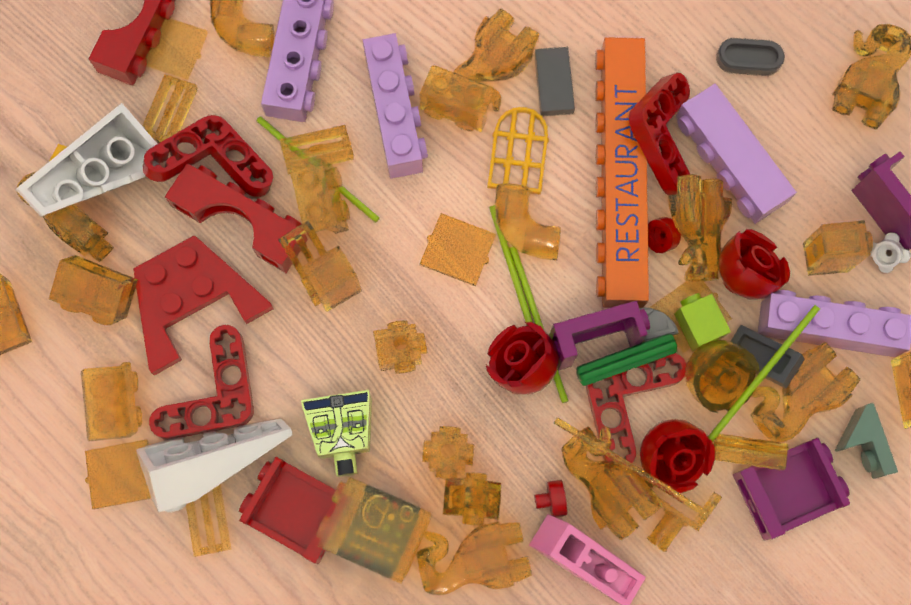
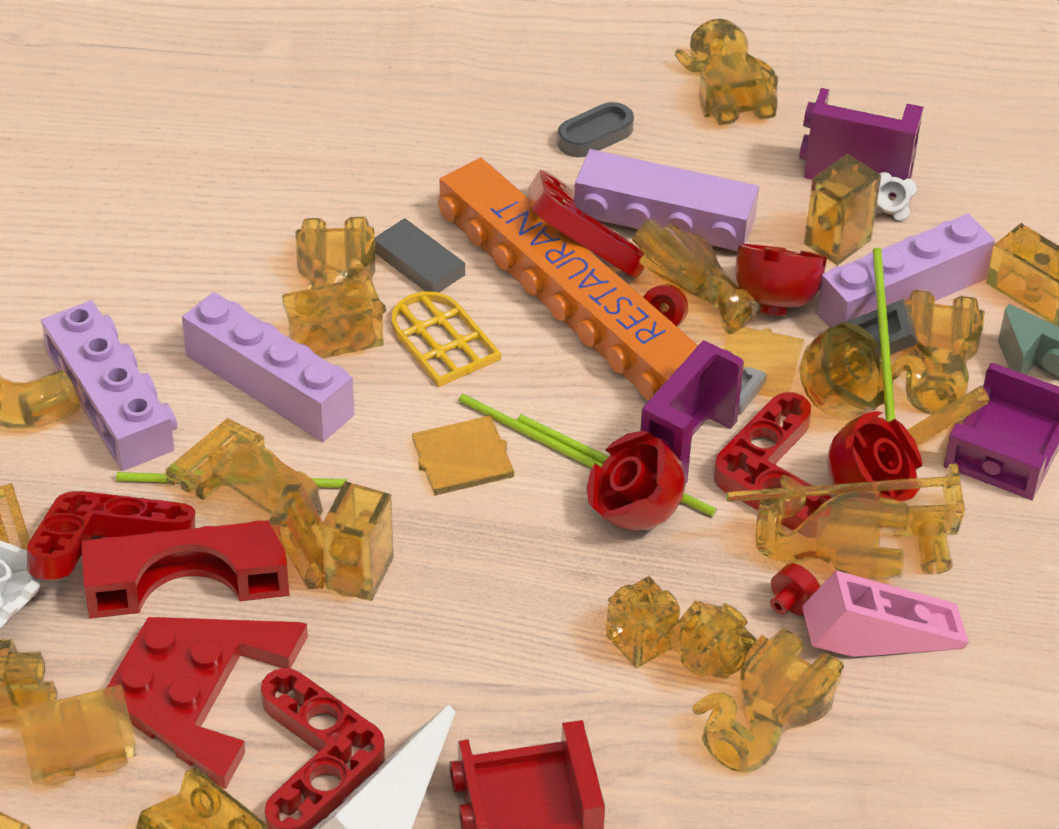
camera: 40 degrees left, 30 degrees down
torso [301,390,372,477] -> none
clear yellow slope [316,477,433,584] -> none
clear yellow brick [373,320,427,374] -> none
clear yellow cylinder [495,183,561,261] -> none
green axle [576,334,677,386] -> none
lime brick [674,293,731,352] -> none

